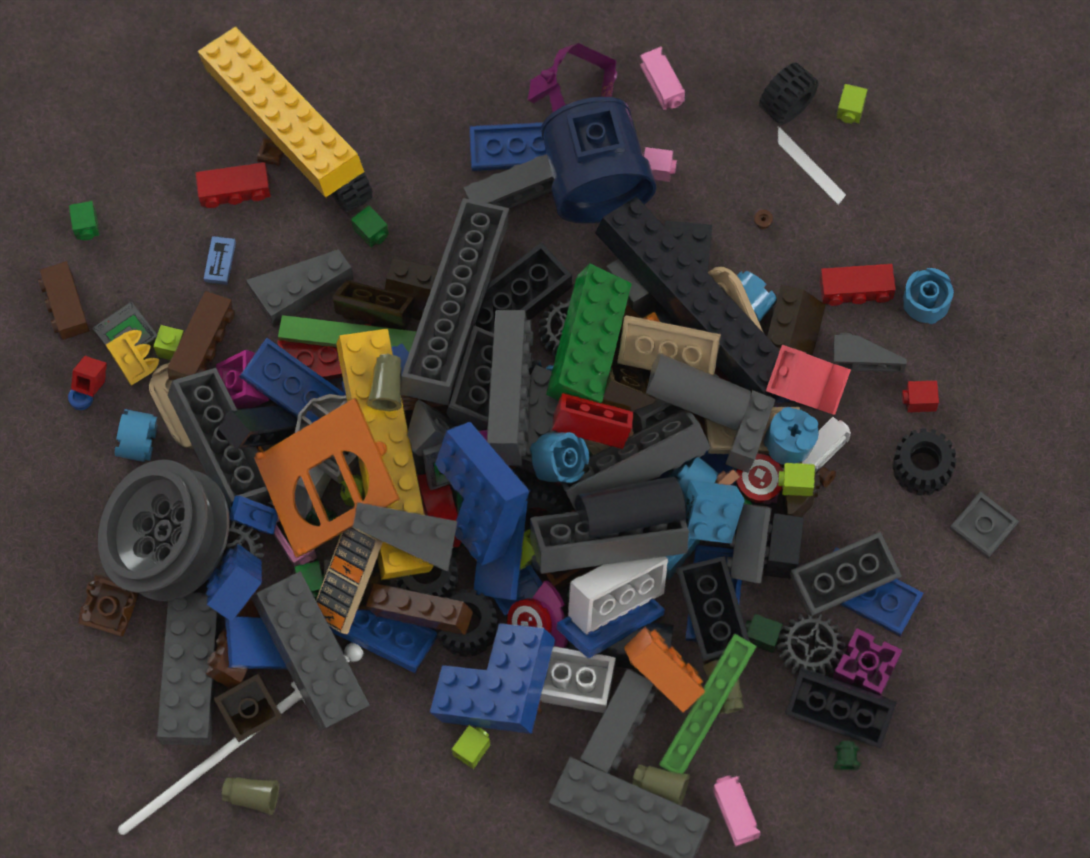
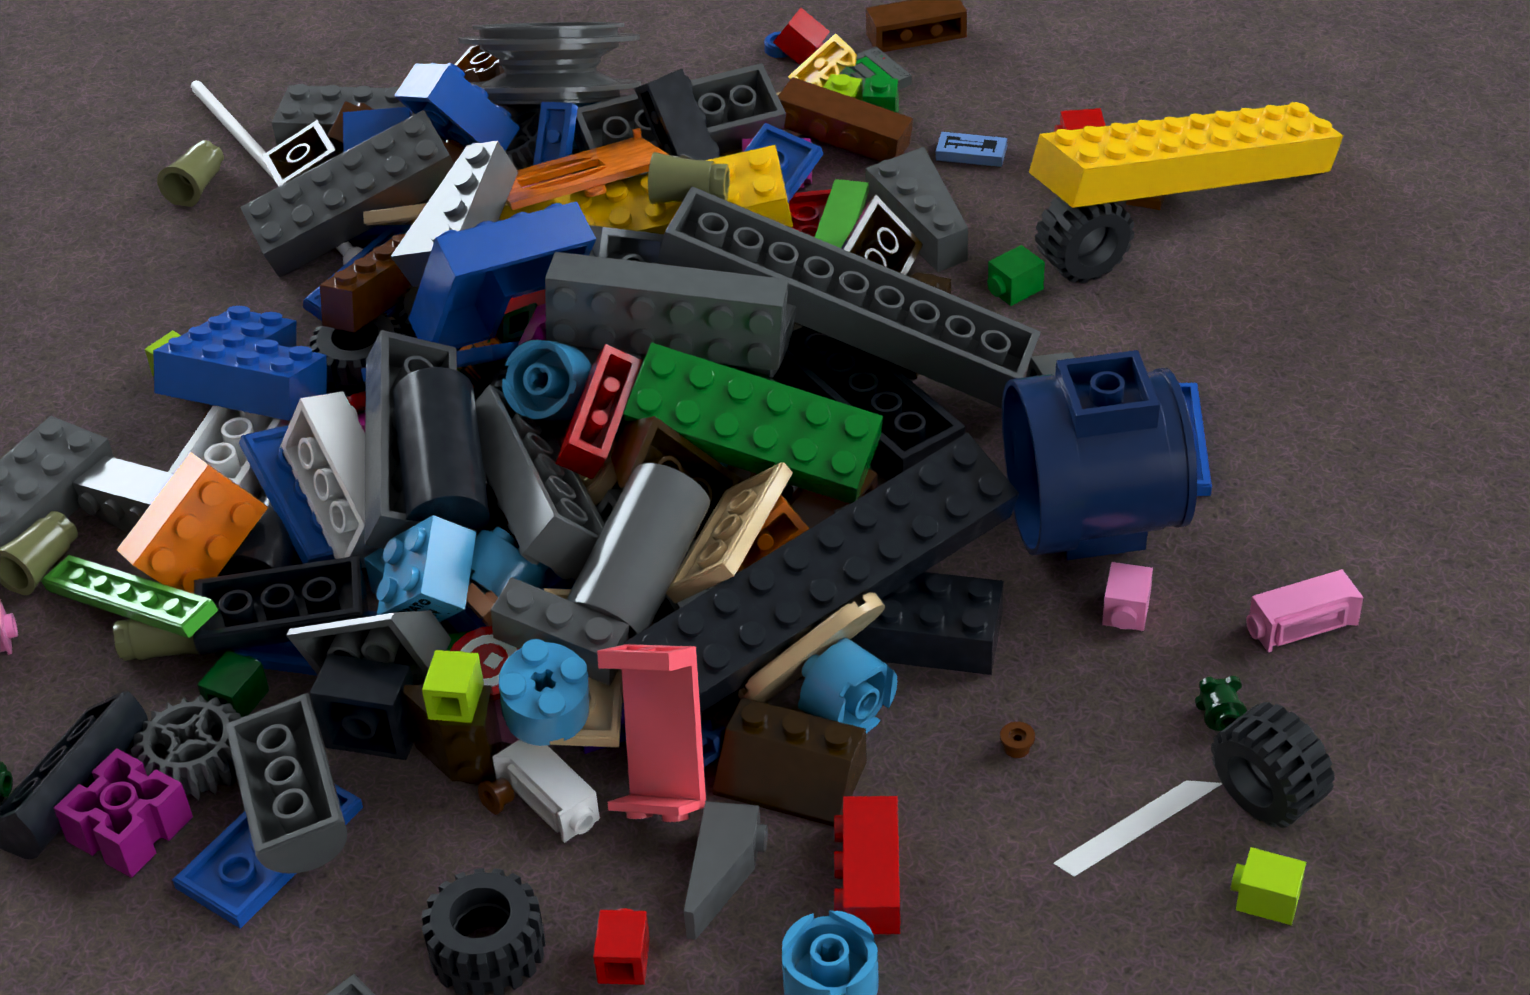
camera: 95 degrees right, 25 degrees down
green brick [69,201,100,240] -> none
dark azure brick [115,409,158,462] -> none
magenta piece [528,43,617,112] -> none
none -> green brick [862,76,899,113]
none -> dark green brick [1194,676,1247,731]

